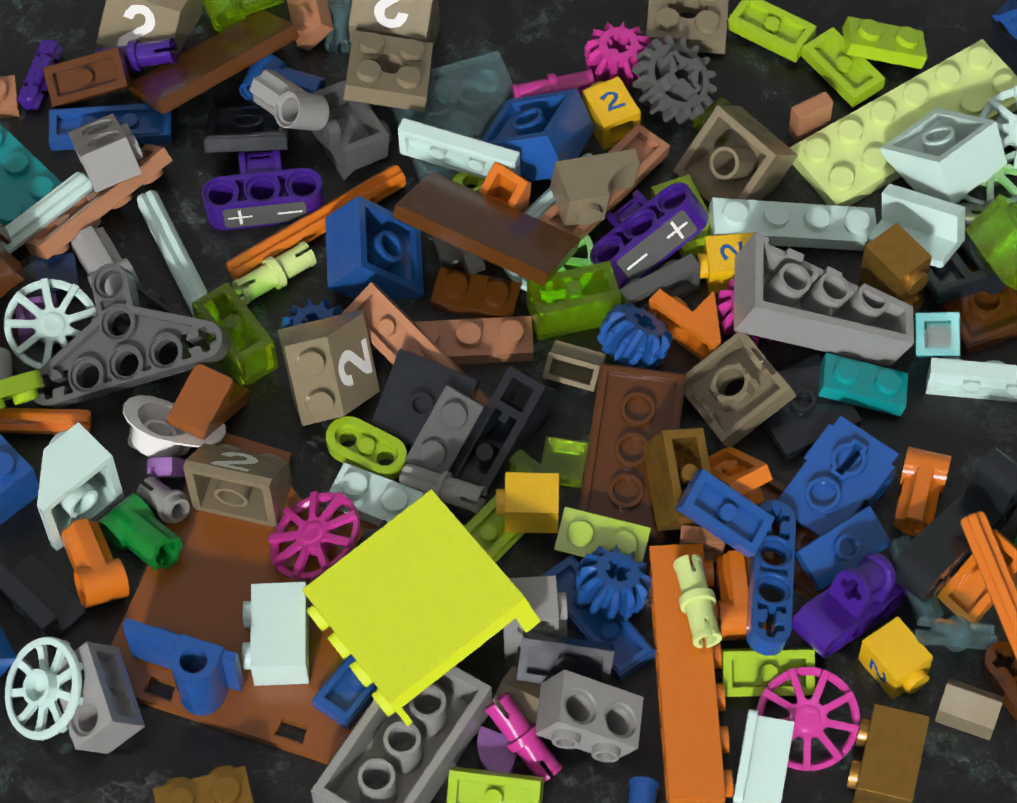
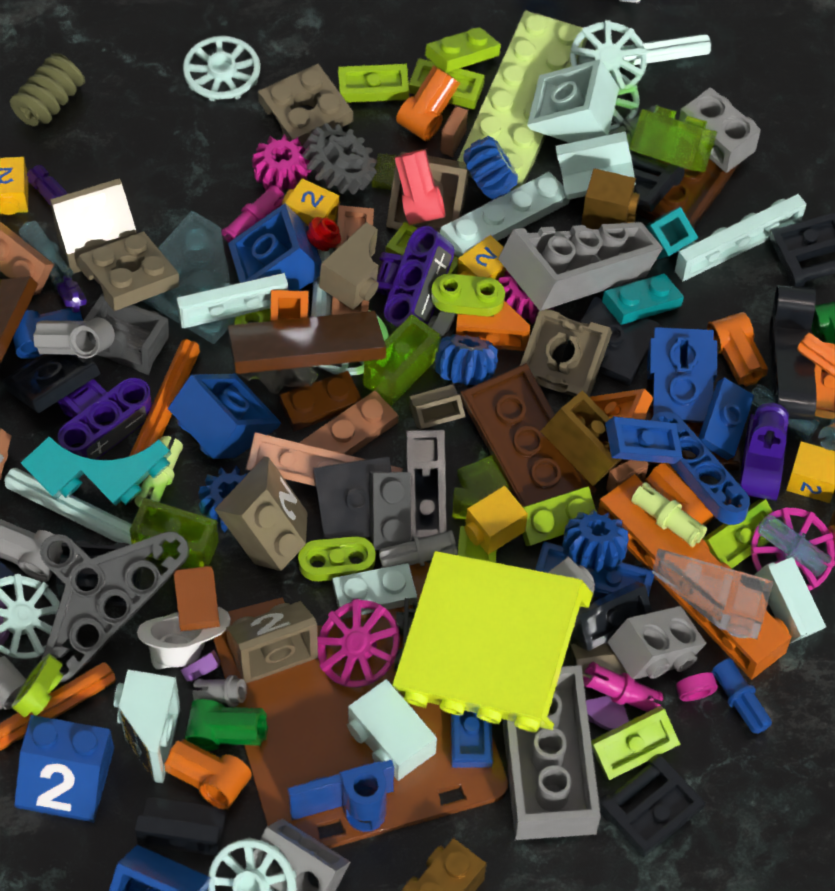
camera: 40 degrees left, 0 degrees up
none -> teal arch [21,437,172,506]
none -> dark purple axle [56,275,87,313]
none -> red plate [306,217,341,251]
none -> coral piece [395,149,445,226]
none -> orange piece [396,66,460,141]
none -> lime plate [431,274,505,316]
none -> blue gear [463,136,518,200]
none -> clear slope [652,549,774,639]
none -> dark pink tile [676,672,718,701]
none -> clear light blue axle [758,515,831,577]

